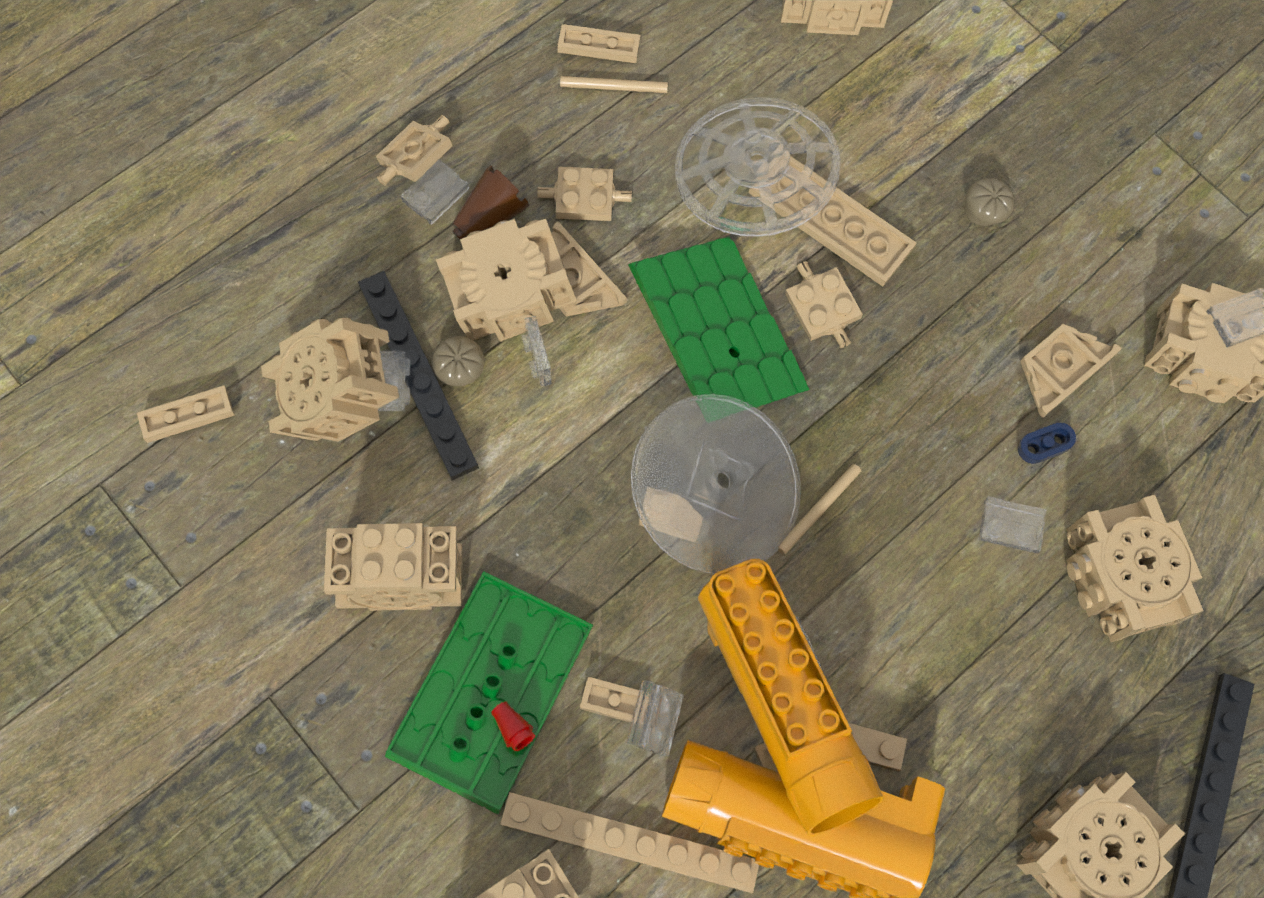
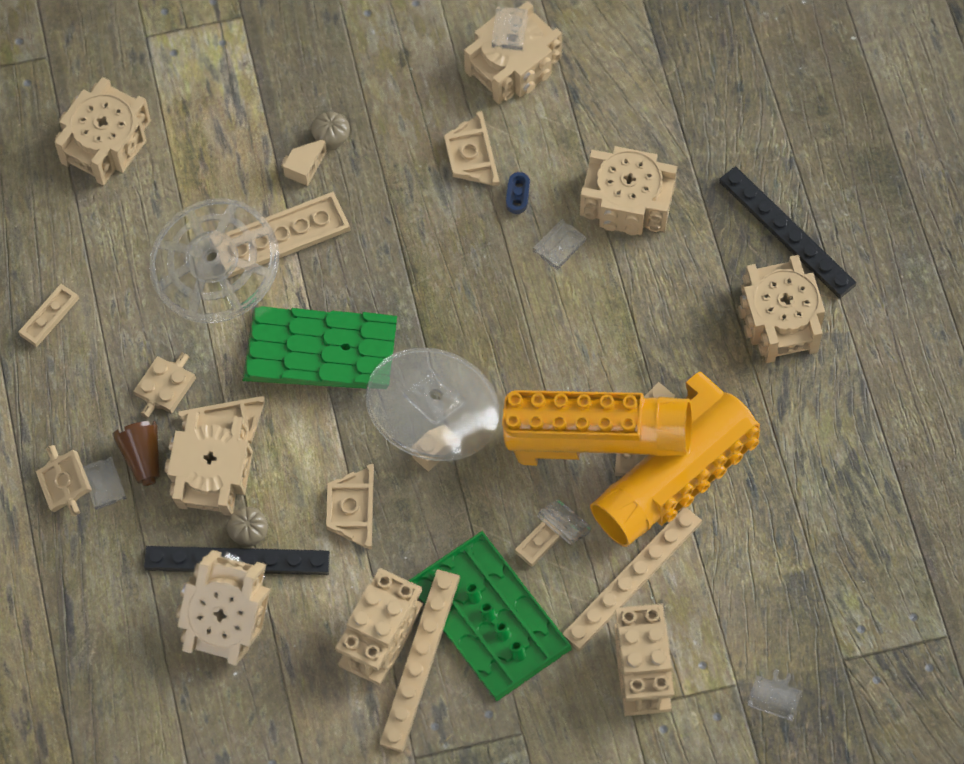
camera: 55 degrees left, 5 degrees down
tan plate [137,385,235,443] -> none
red cone [491,702,535,751] -> none
clear plate [521,316,552,387] -> none
tan bar [560,76,668,93] -> none
tan bar [776,464,861,555] -> none
tan plate [785,262,863,348] -> none
none -> tan slope [282,140,327,186]
none -> tan wing [326,464,374,549]
none -> tan plate [380,569,460,753]

